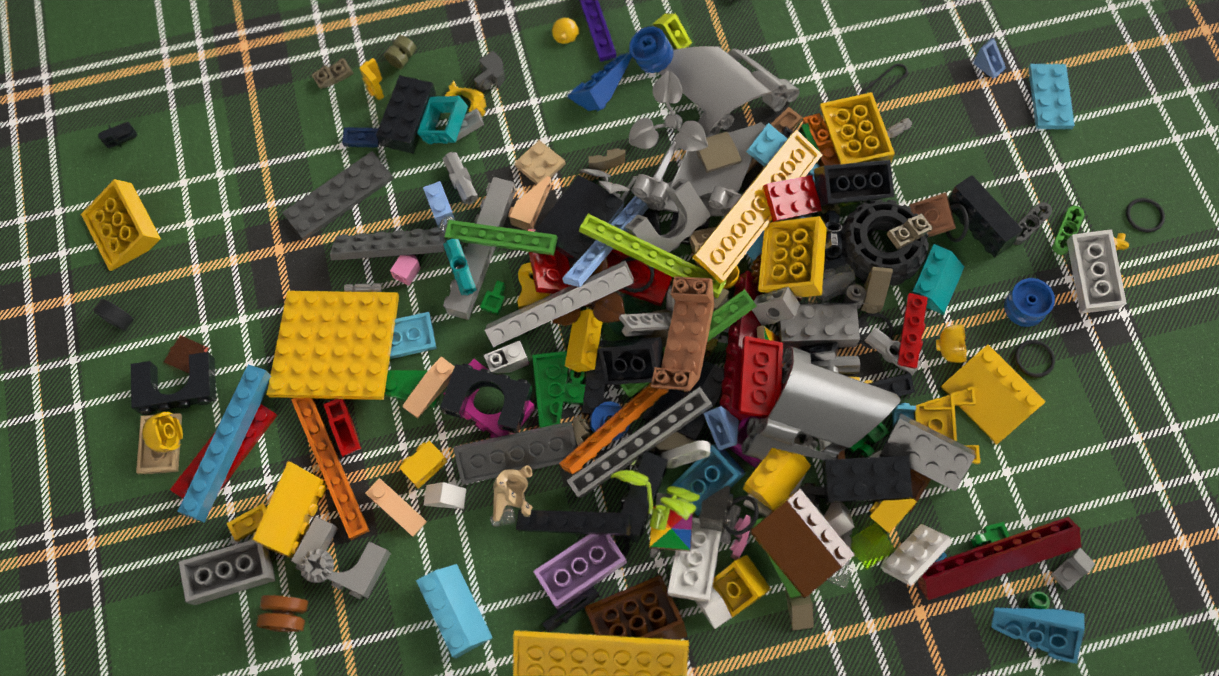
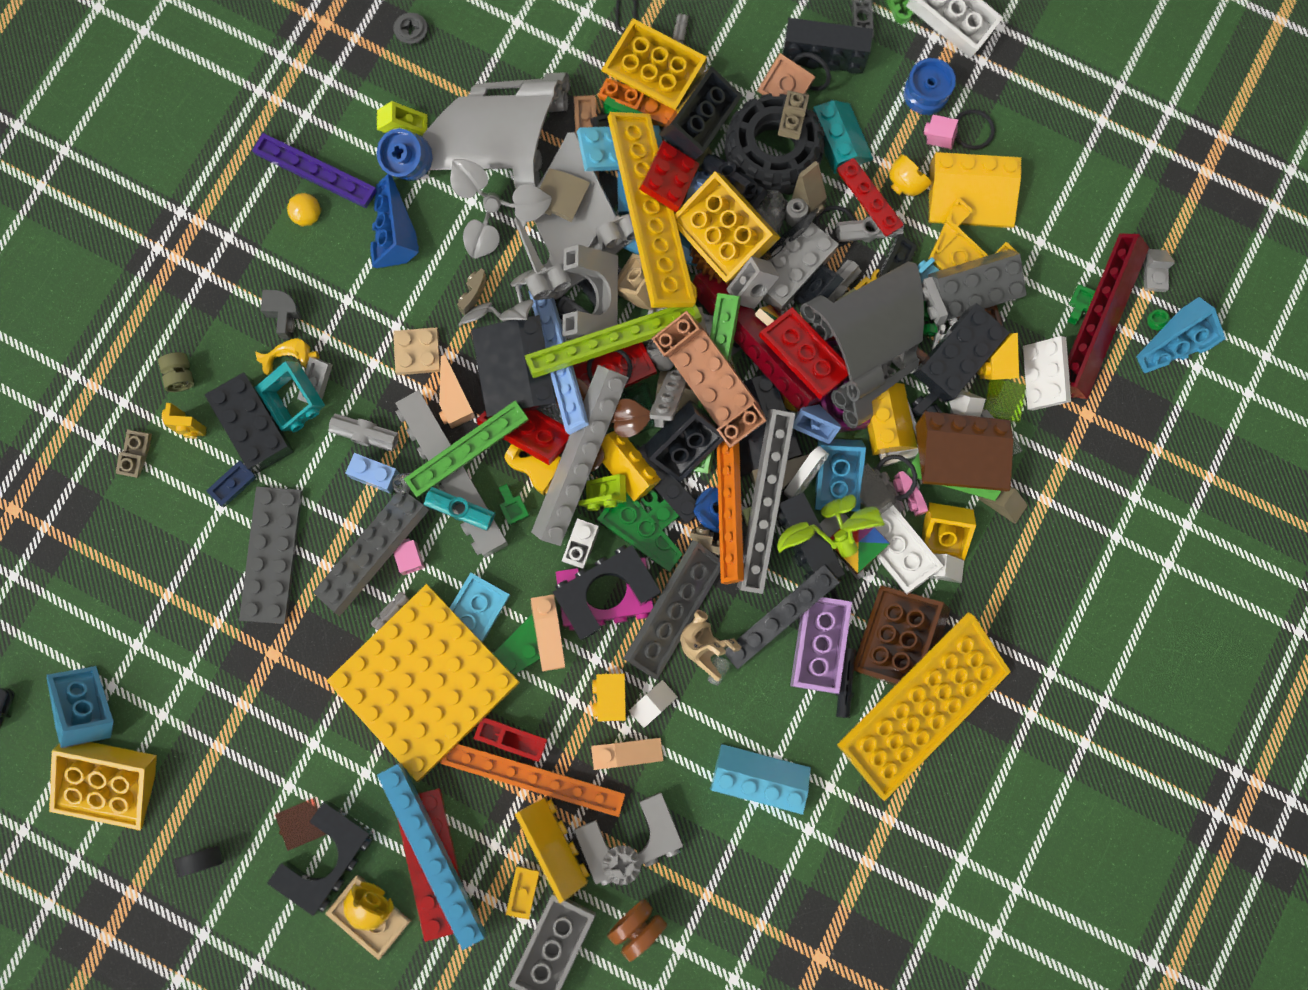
camera: 55 degrees left, 10 degrees up
none -> dark azure slope [47,666,113,748]
none -> lime bracket [578,474,626,511]
none -> light grey plate [922,277,948,326]
none -> bright pink brick [924,115,958,149]

